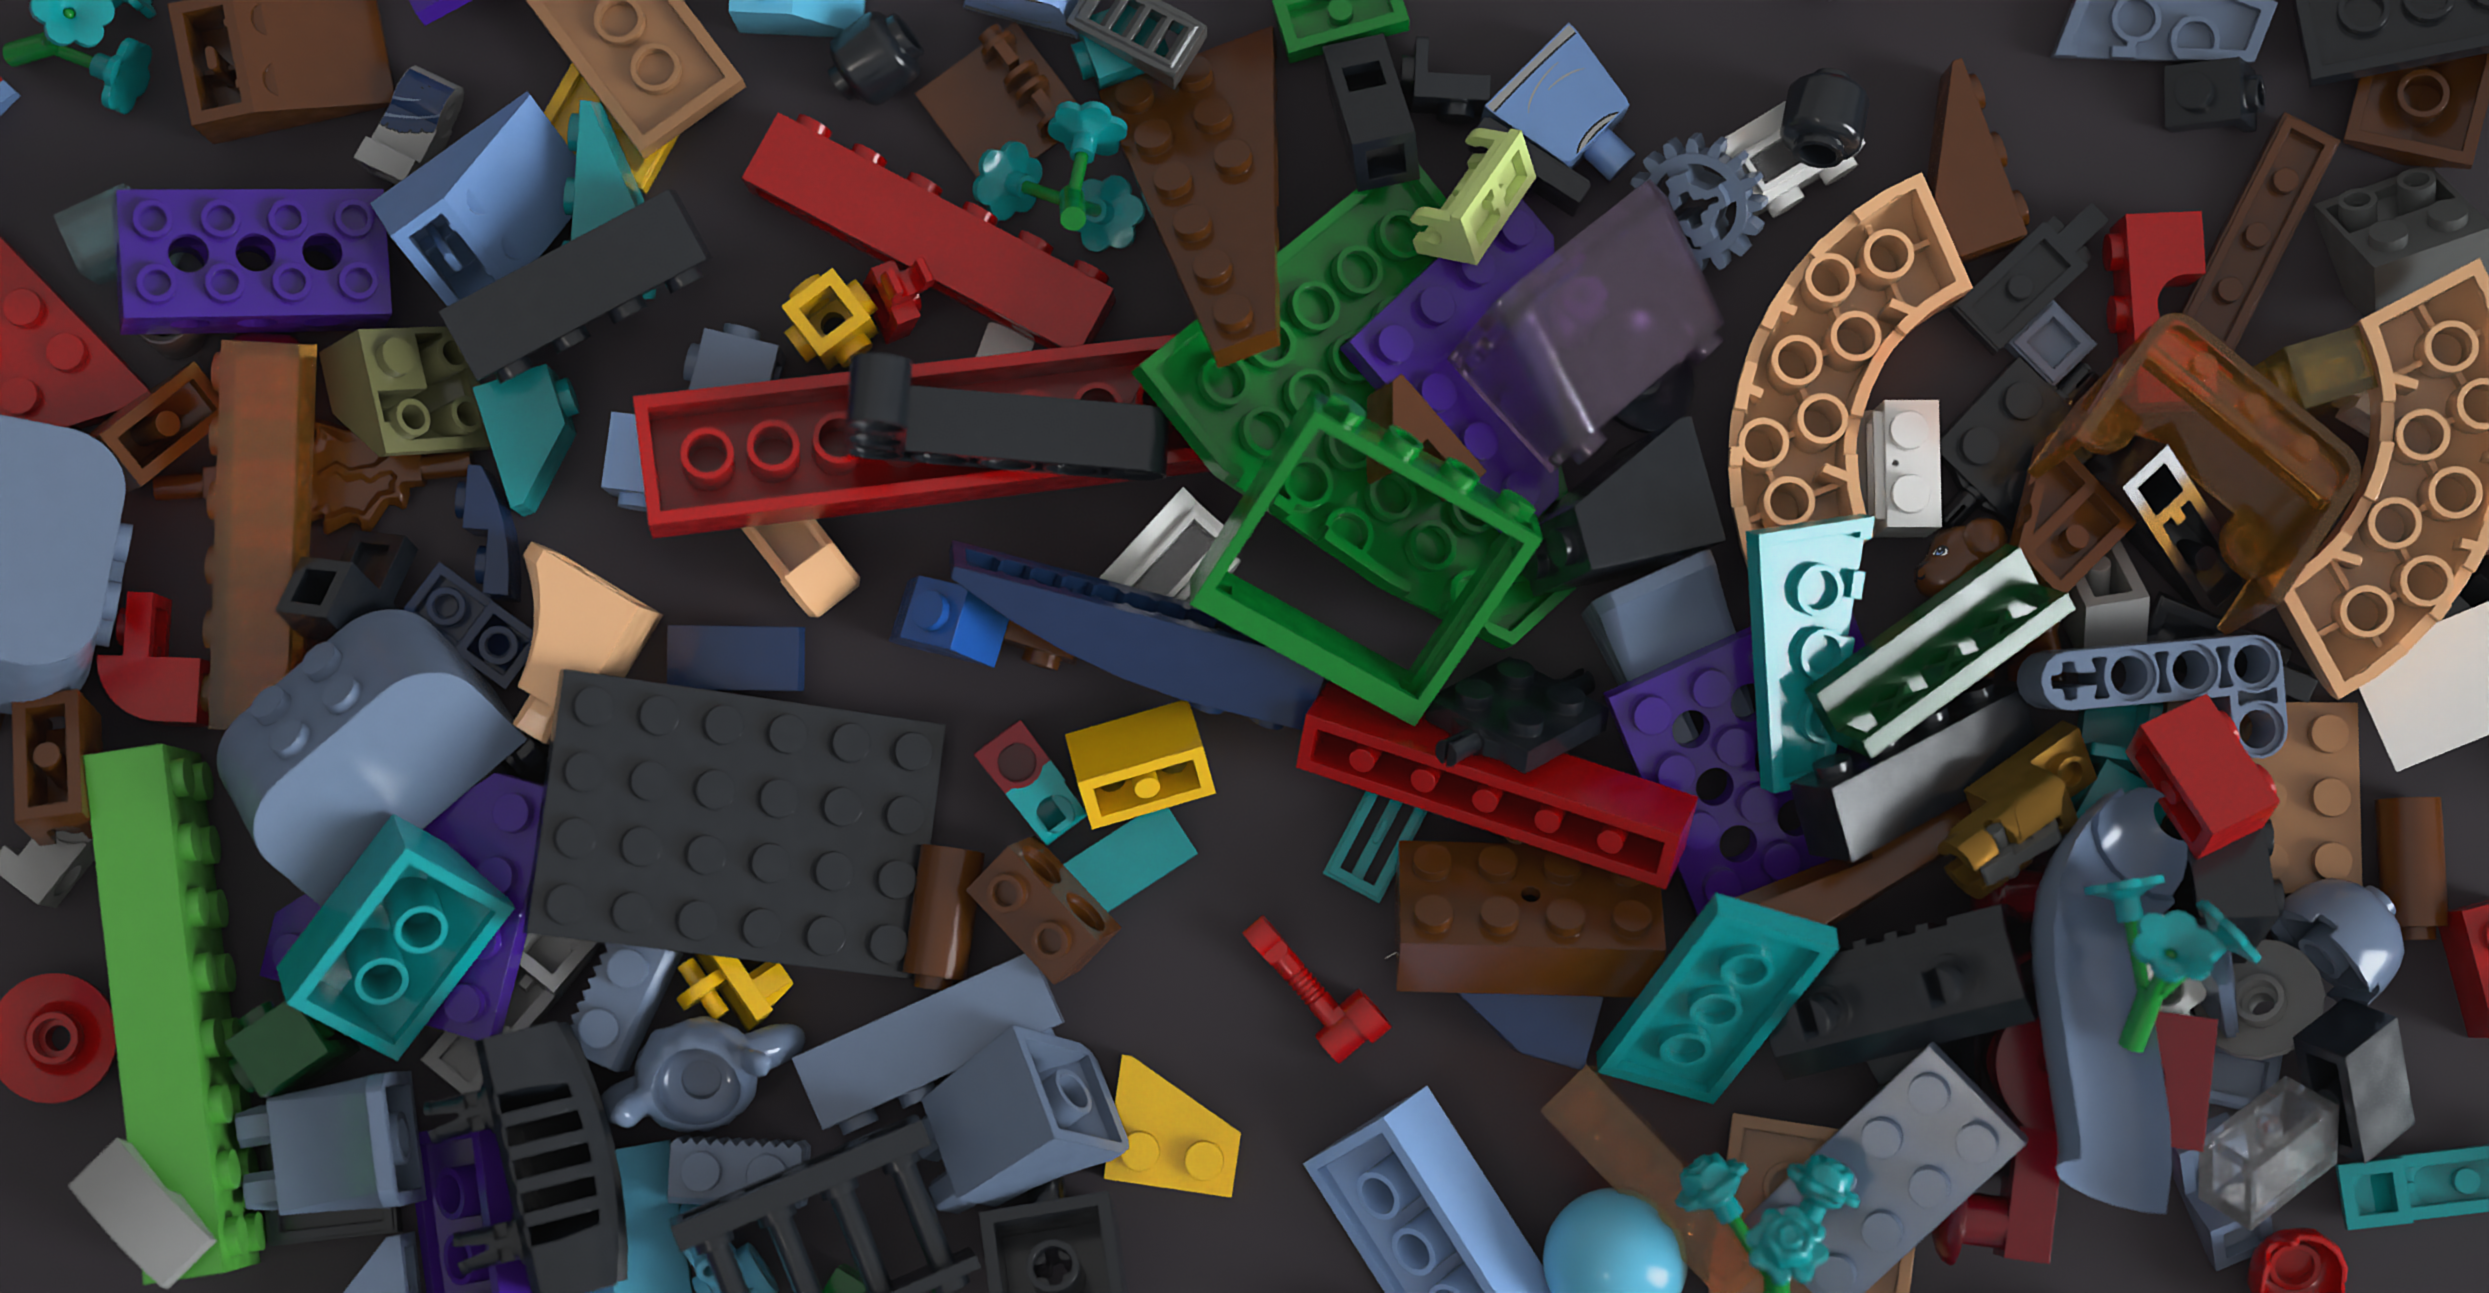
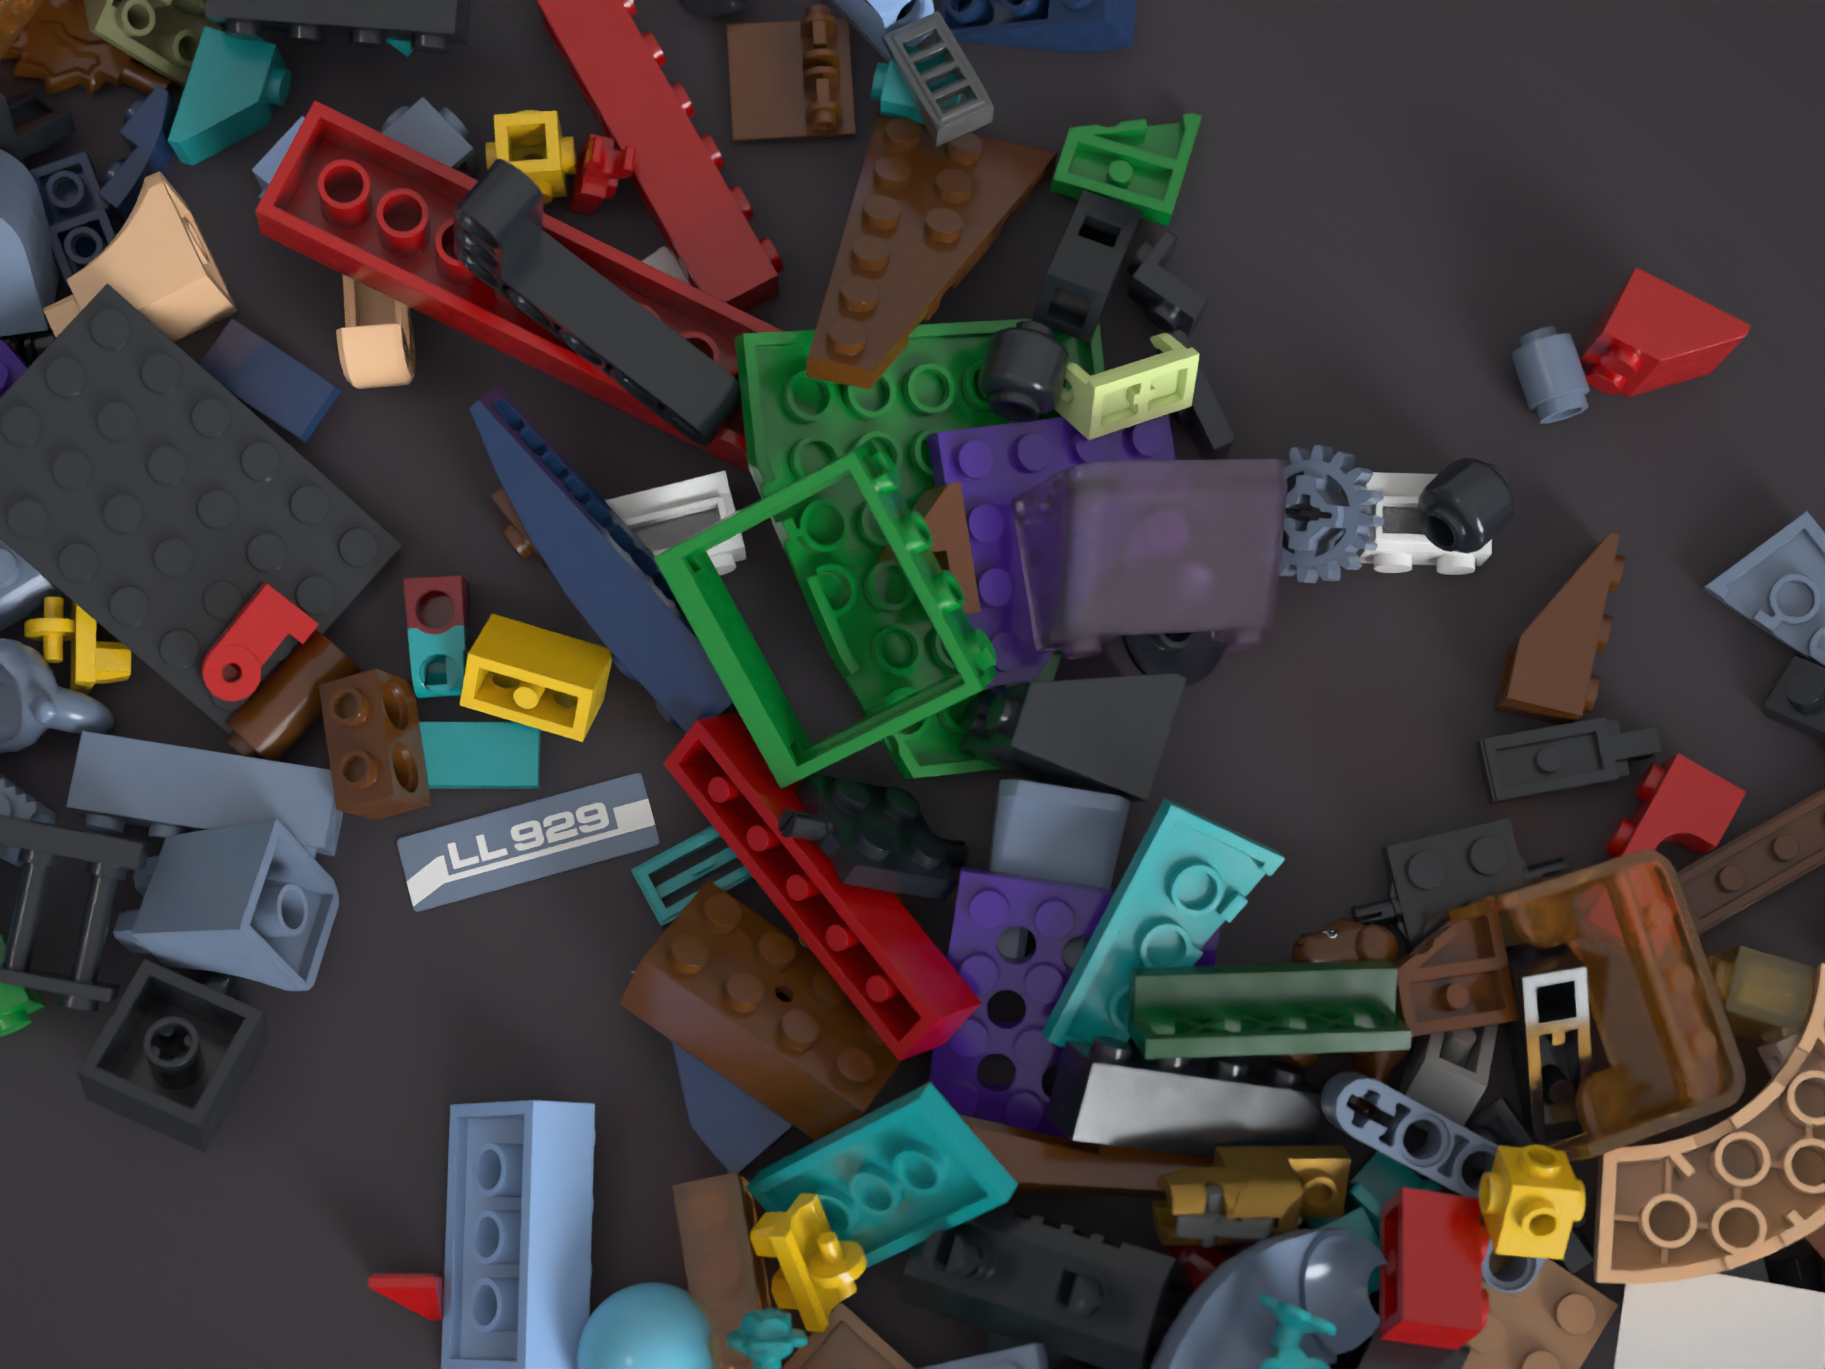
camera: 30 degrees right, 5 degrees down
blue slope [889,575,1009,668] -> none
teal plant [972,101,1145,252] -> none
yellow wing [1104,1054,1241,1198] -> none
red brick [1242,915,1392,1064] -> none
medium blue torso [1480,23,1636,182] -> none
light nougat brick [1728,172,1973,568] -> none
white window [1856,400,1942,537] -> none
sand blue tile [2004,300,2097,386] -> none
none -> red leg [201,581,319,701]
none -> sand blue sticker [397,773,660,912]
none -> yellow hips [749,1193,867,1333]
none -> black head [978,321,1069,422]
none -> yellow brick [1479,1145,1585,1259]

